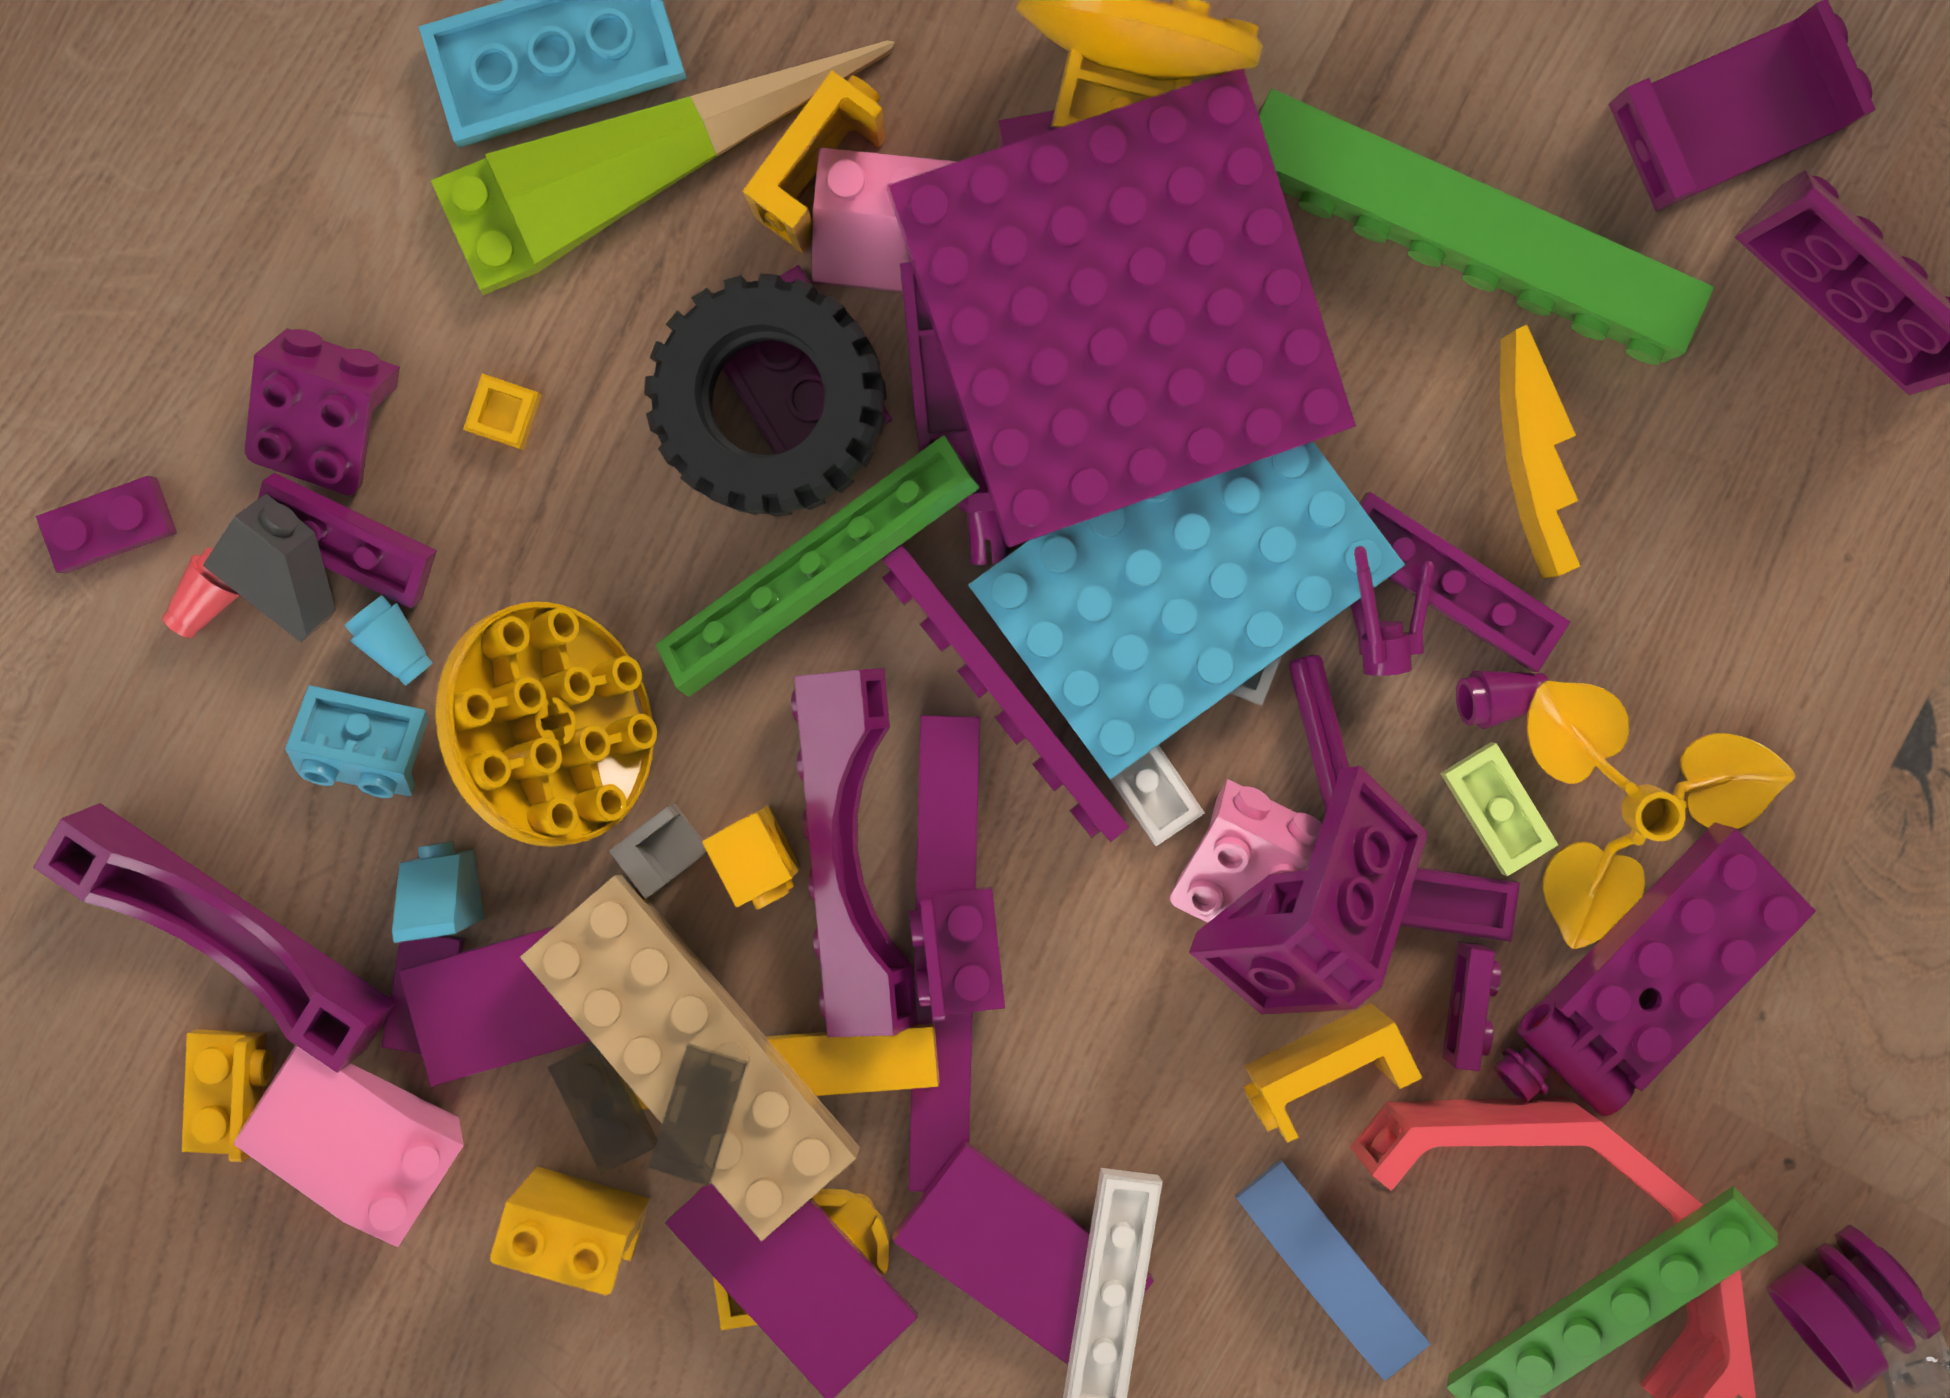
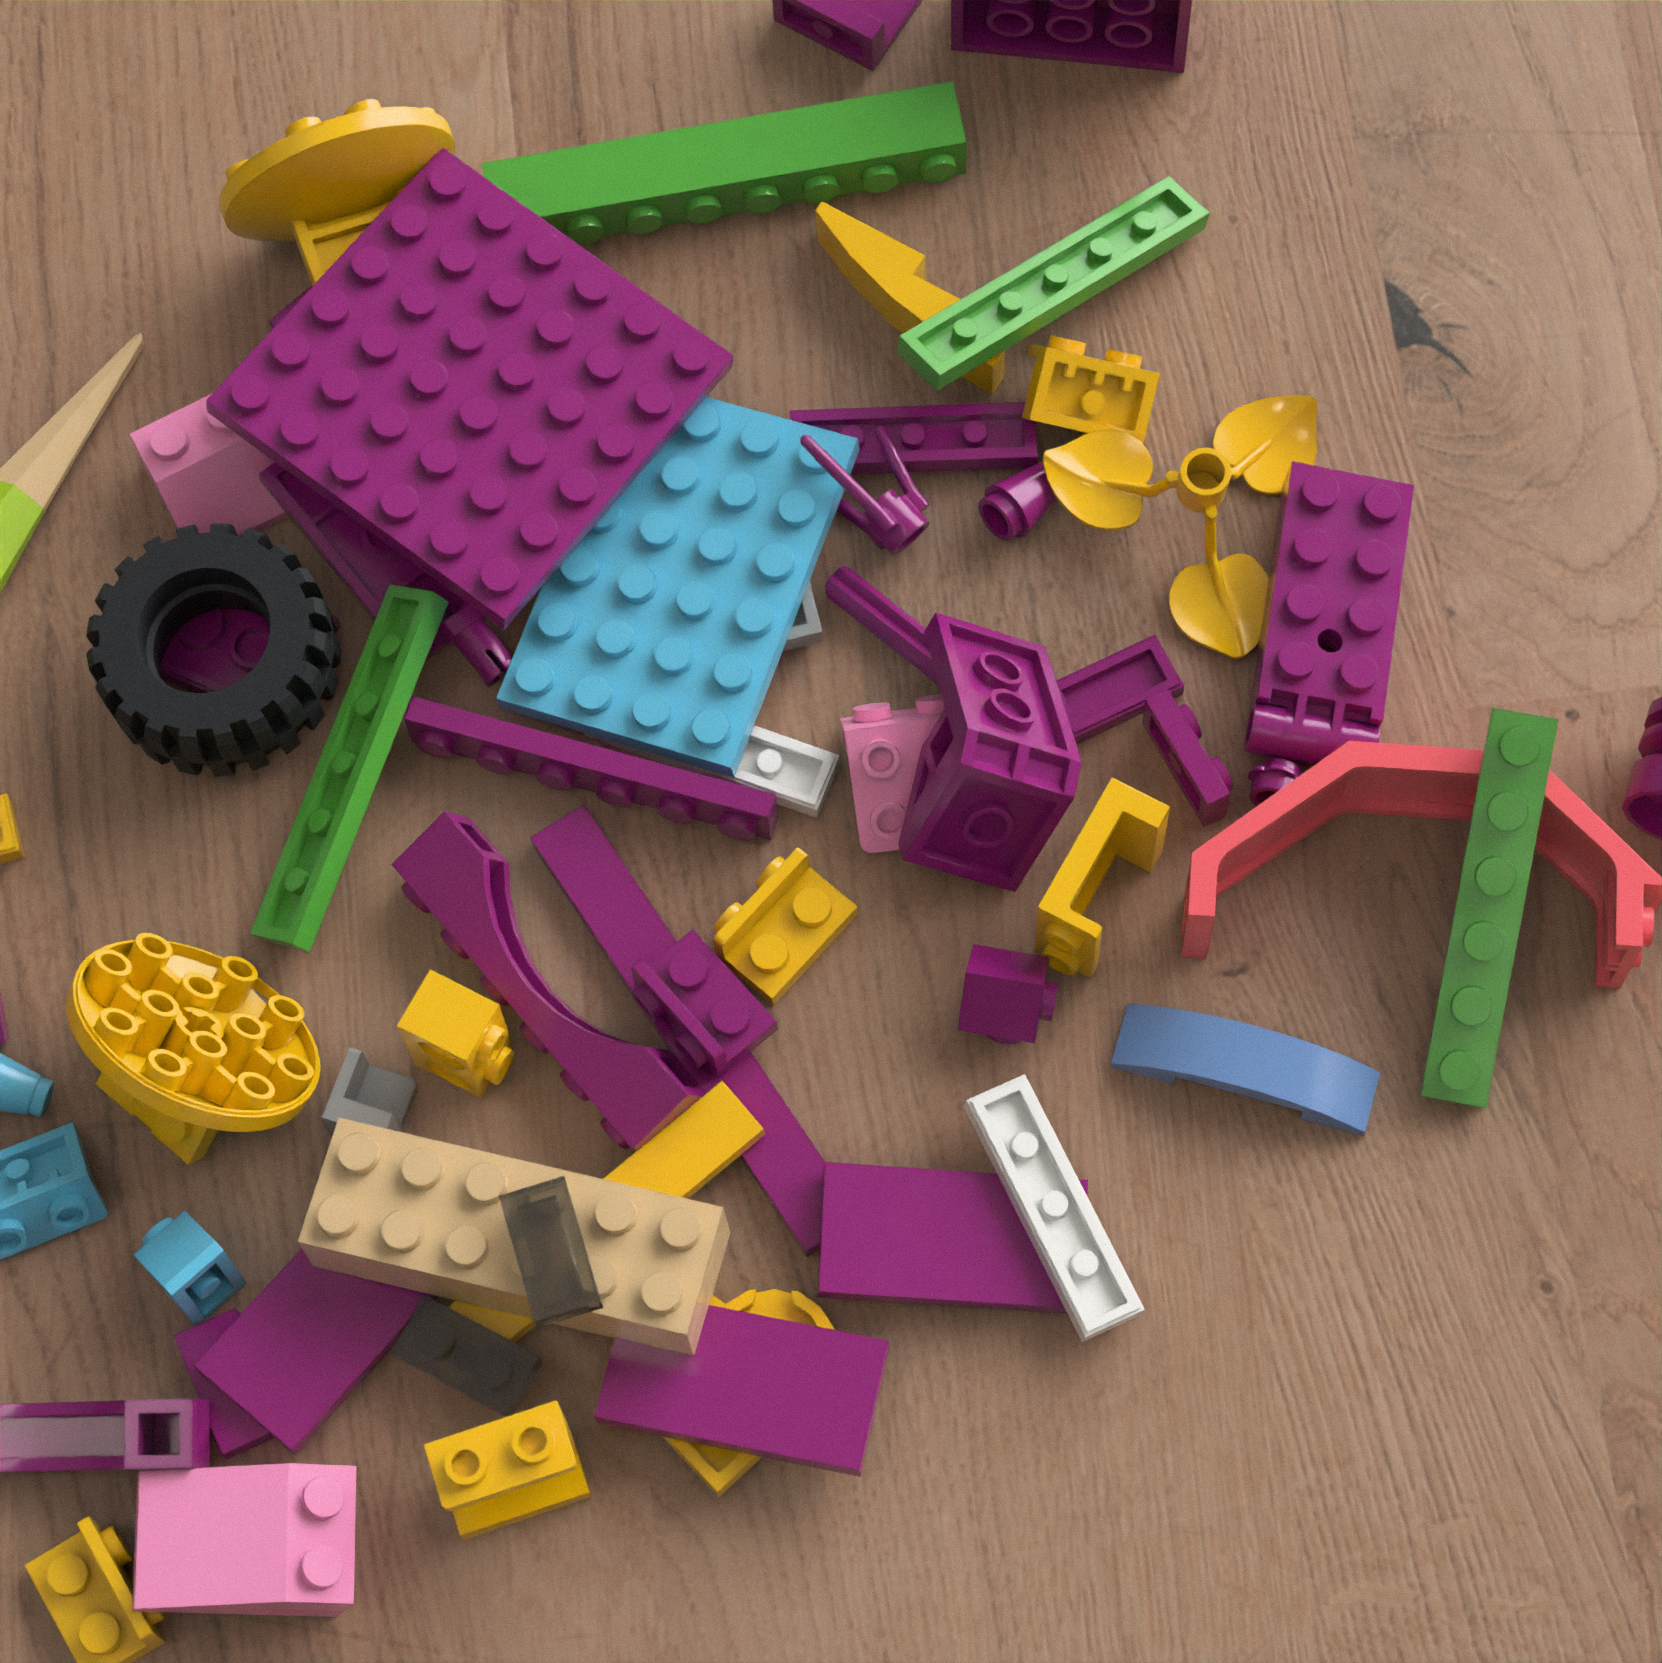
camera: 30 degrees left, 20 degrees down
yellow panel [743,70,887,254] -> none
yellowish green plate [1440,742,1558,876] -> none
none -> yellow bracket [713,847,858,1006]
none -> bright green plate [896,176,1209,391]
none -> magenta brick [957,944,1059,1044]
none -> yellow bracket [1022,335,1160,444]

